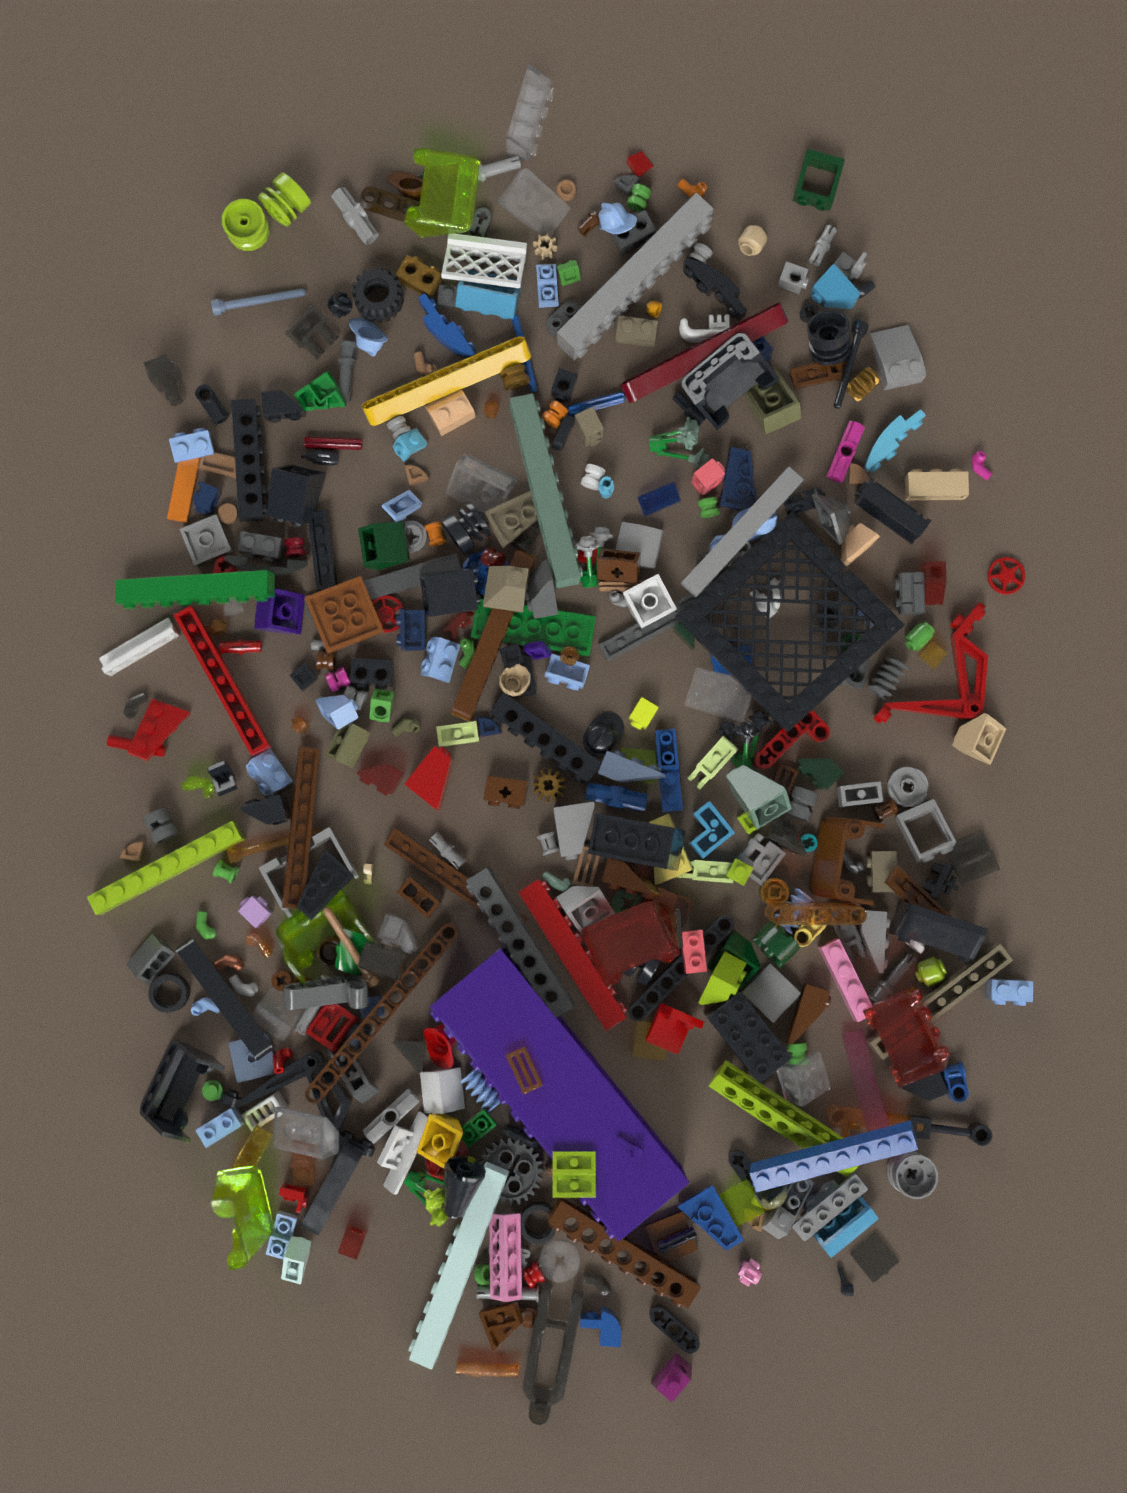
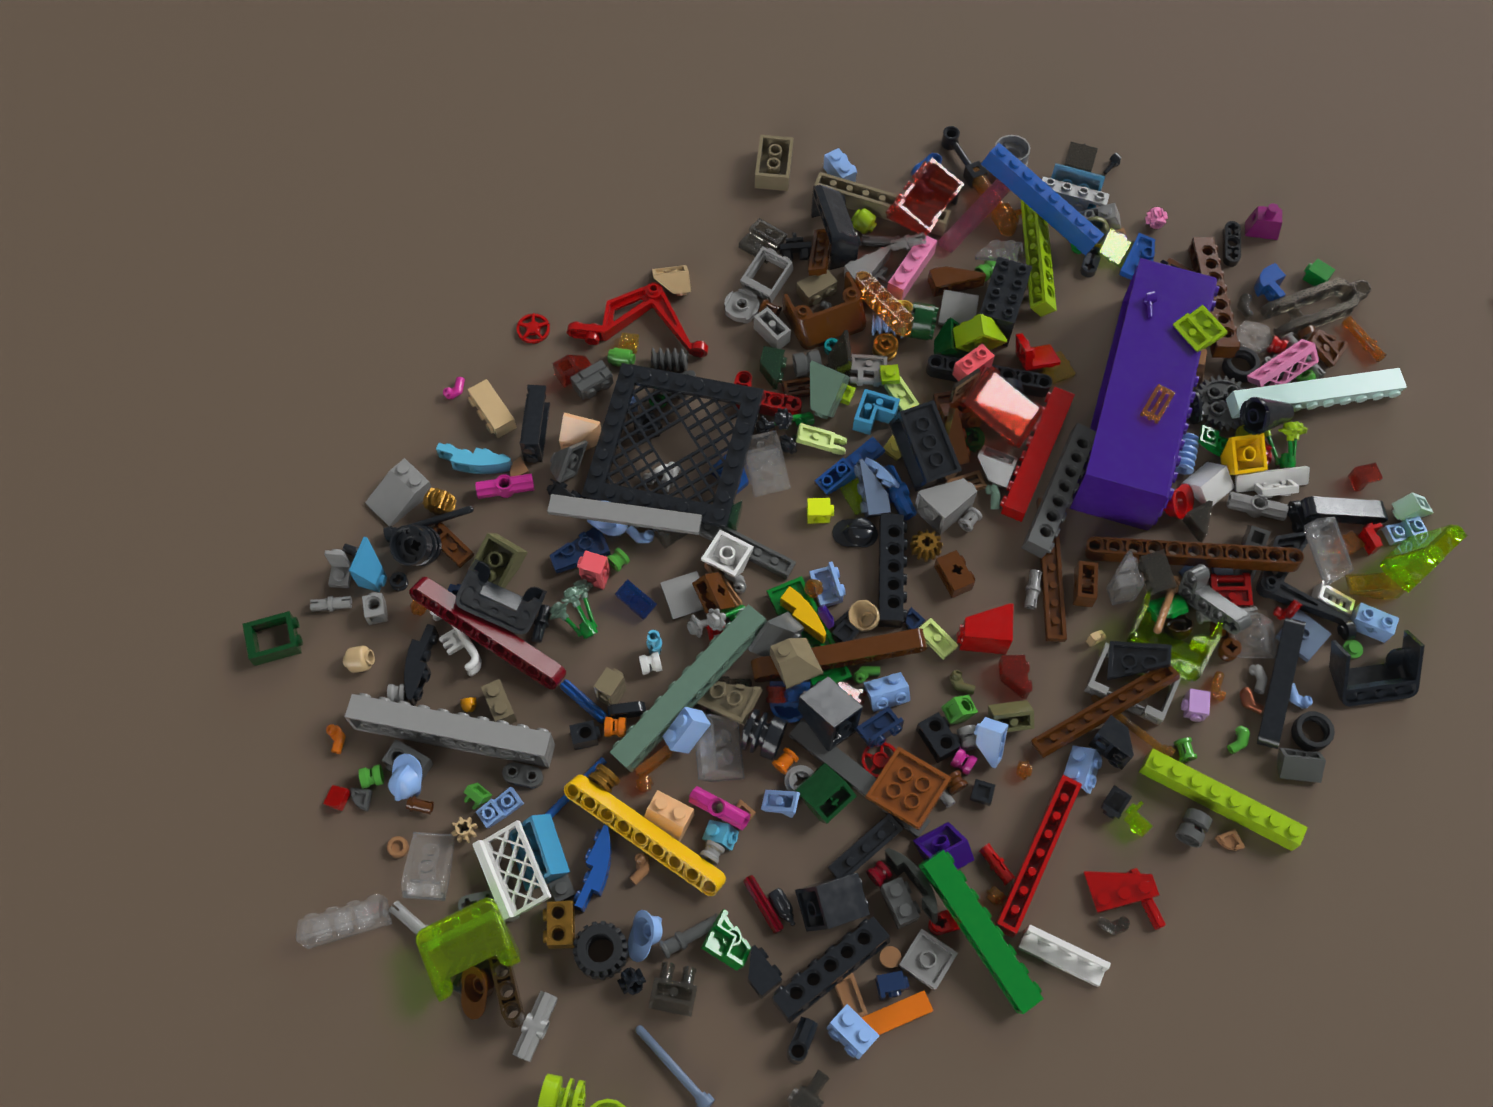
camera: 125 degrees left, 20 degrees down
none -> clear orange tile [635,745,672,780]
none -> light blue brick [662,707,711,754]
none -> dark pink piece [688,786,751,831]
none -> dark tan brick [755,135,794,191]
none -> yellow slope [780,586,826,643]
none -> light blue slope [864,457,900,488]
none -> light grey pin [890,233,926,251]
none -> green brick [1302,258,1336,291]

